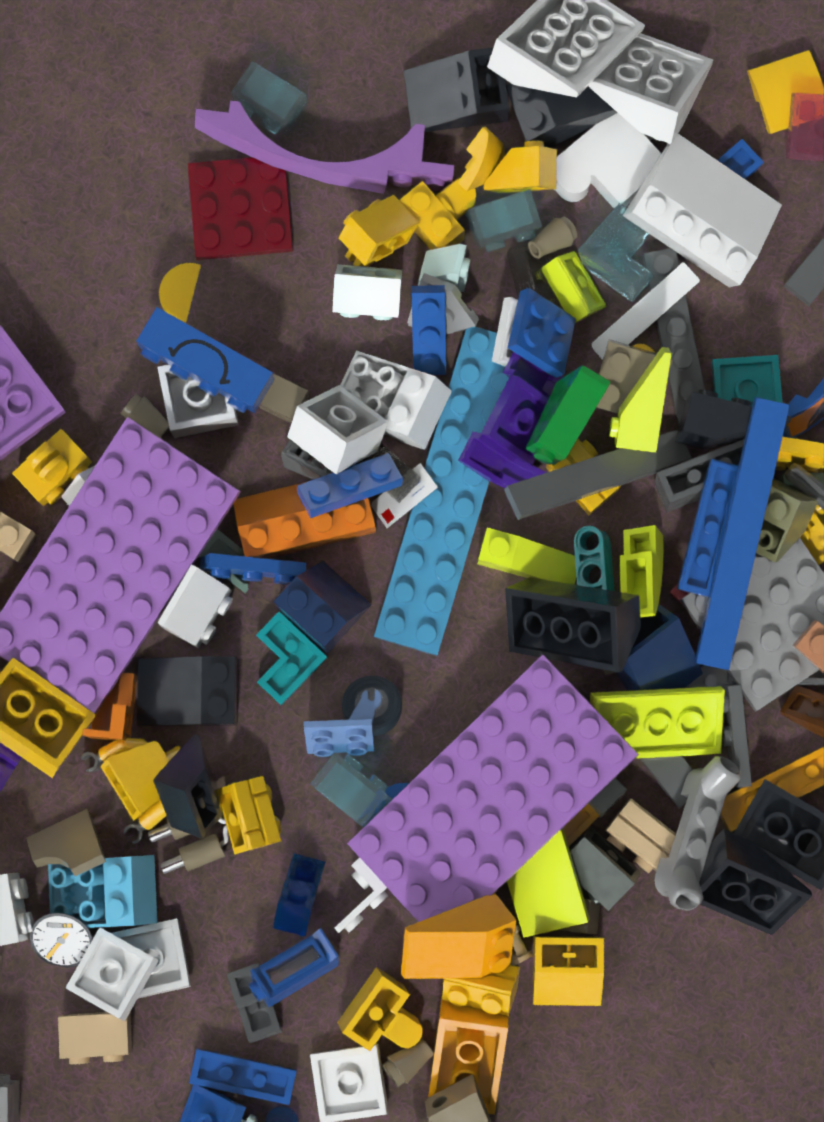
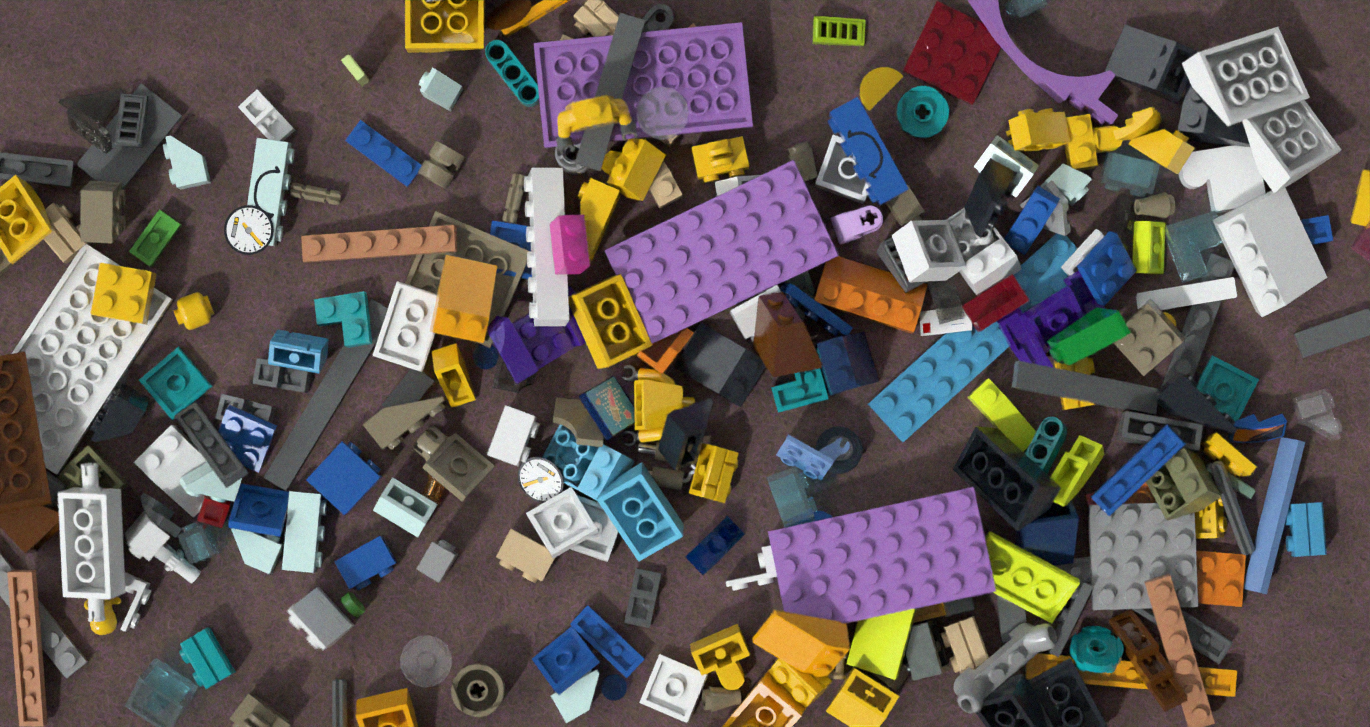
camera: 30 degrees right, 5 degrees up
blue window [248,928,339,1008] -> none
blue plate [297,453,403,518] -> none
neon yellow slope [609,347,671,452] -> none
blue tile [694,397,790,670] -> none
none -> tile [578,375,635,440]
none -> medium azure slope [597,462,684,561]
none -> reddish brown slope [753,292,822,377]
none -> lime slope [812,16,865,46]
none -> lavender piece [830,206,883,244]
none -> teal plate [896,86,949,139]
none -> dark red panel [962,274,1030,333]
none -> black slope [964,158,1017,238]
none -> teal plate [1070,626,1124,673]

